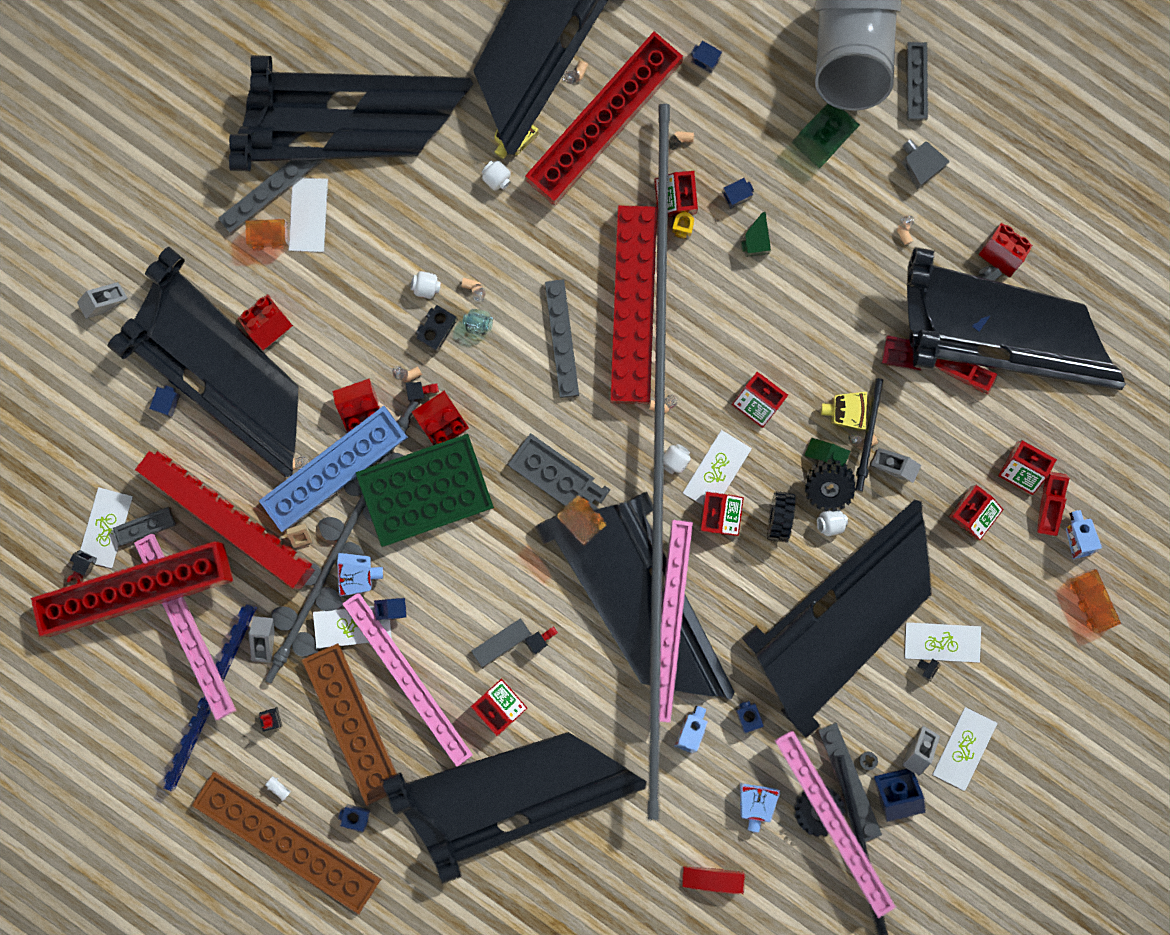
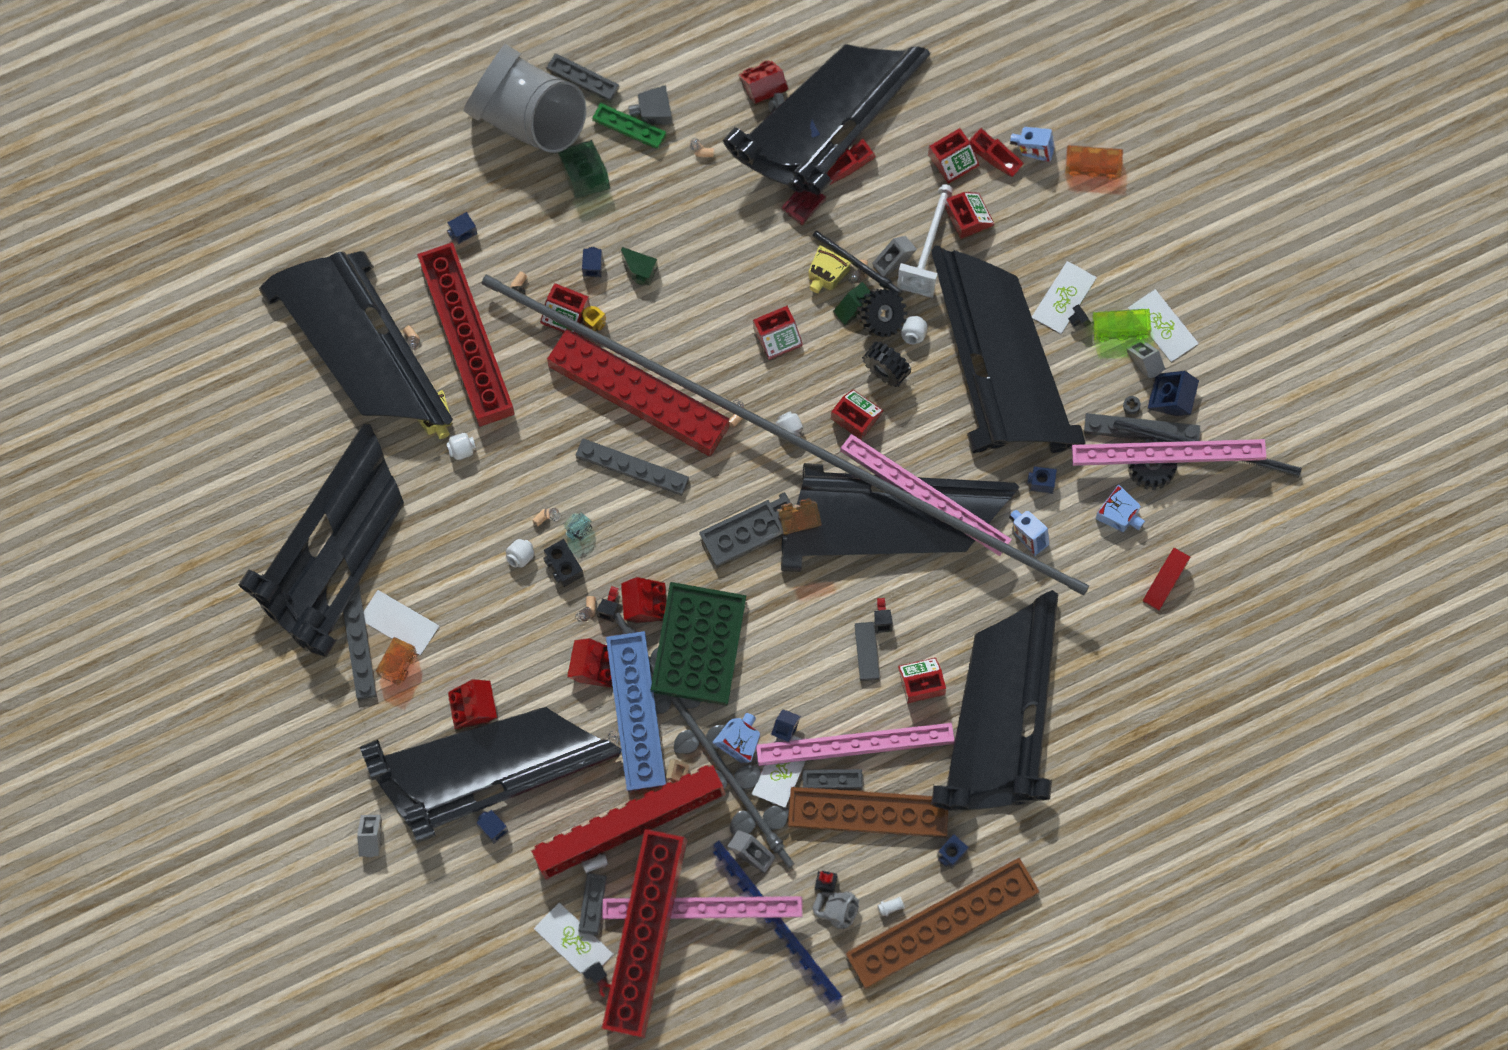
camera: 60 degrees left, 15 degrees down
white sticker [683,430,752,505] -> none
none -> white pin [582,853,609,874]
none -> green plate [592,103,667,150]
none -> dark grey tile [803,769,862,790]
none -> light grey piece [812,891,859,929]
none -> white tile [897,184,953,298]
none -> clear neon green brick [1092,308,1152,342]

